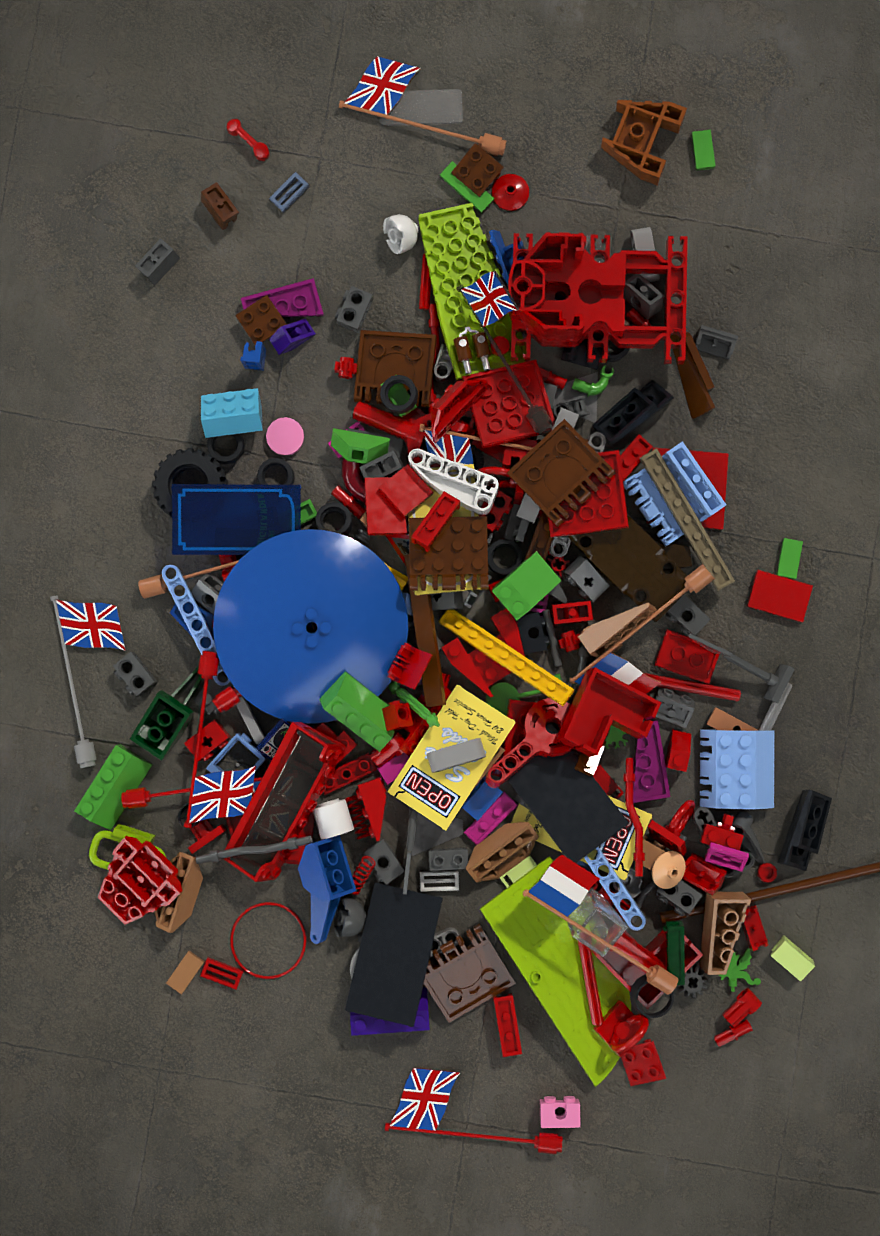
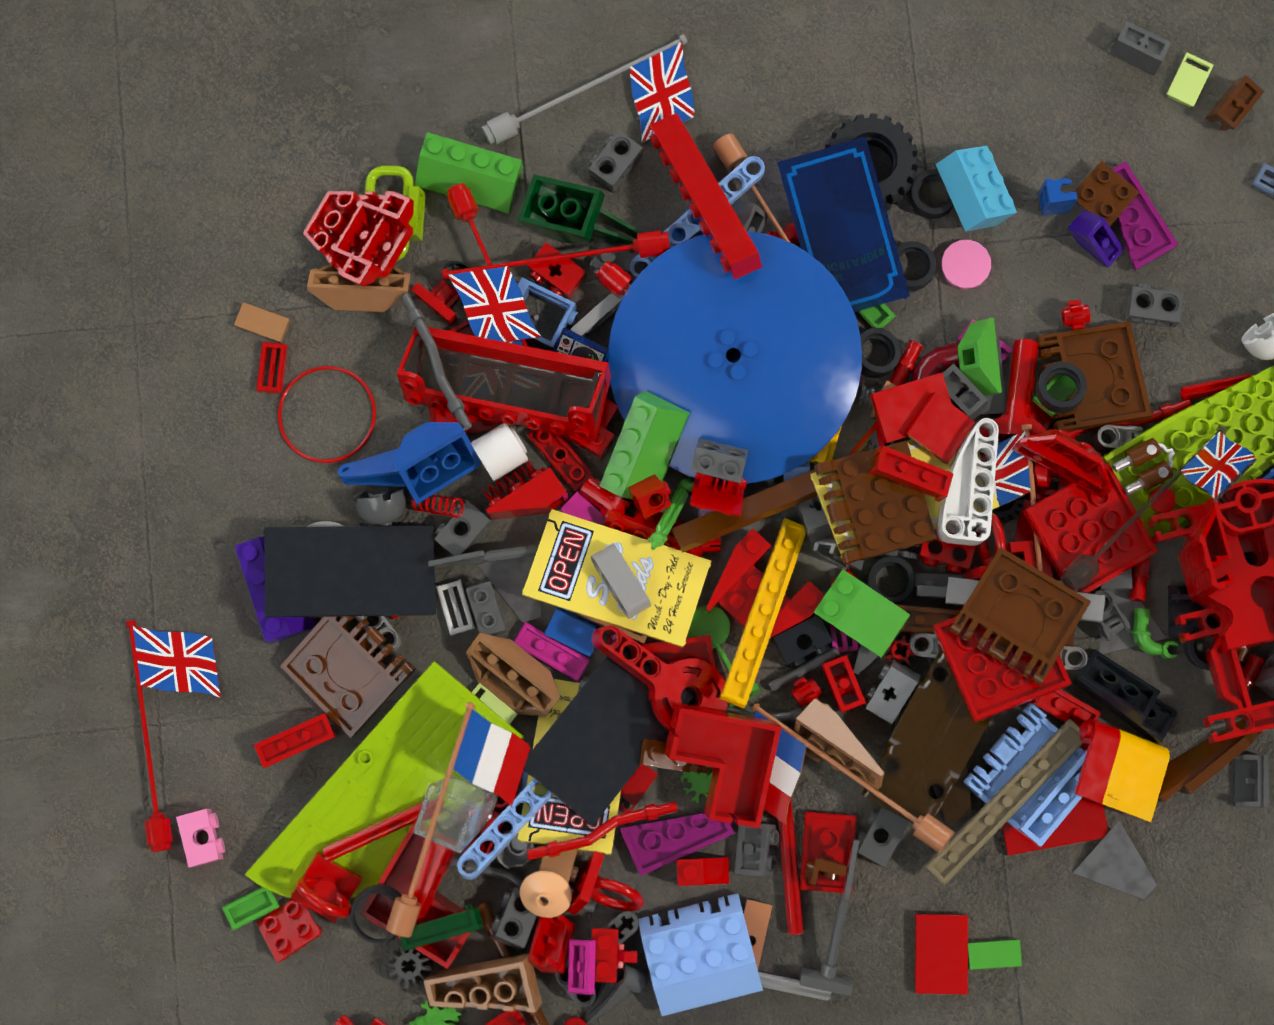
camera: 80 degrees right, 5 degrees down
none -> bright green tile [222,887,280,931]
none -> red brick [649,113,762,280]
none -> dark grey brick [690,438,749,483]
none -> reddish brown bracket [804,856,847,886]
none -> flat silver sticker [1073,821,1157,899]
none -> yellow door [1074,718,1170,822]
none -> yellowish green piece [1166,53,1213,108]

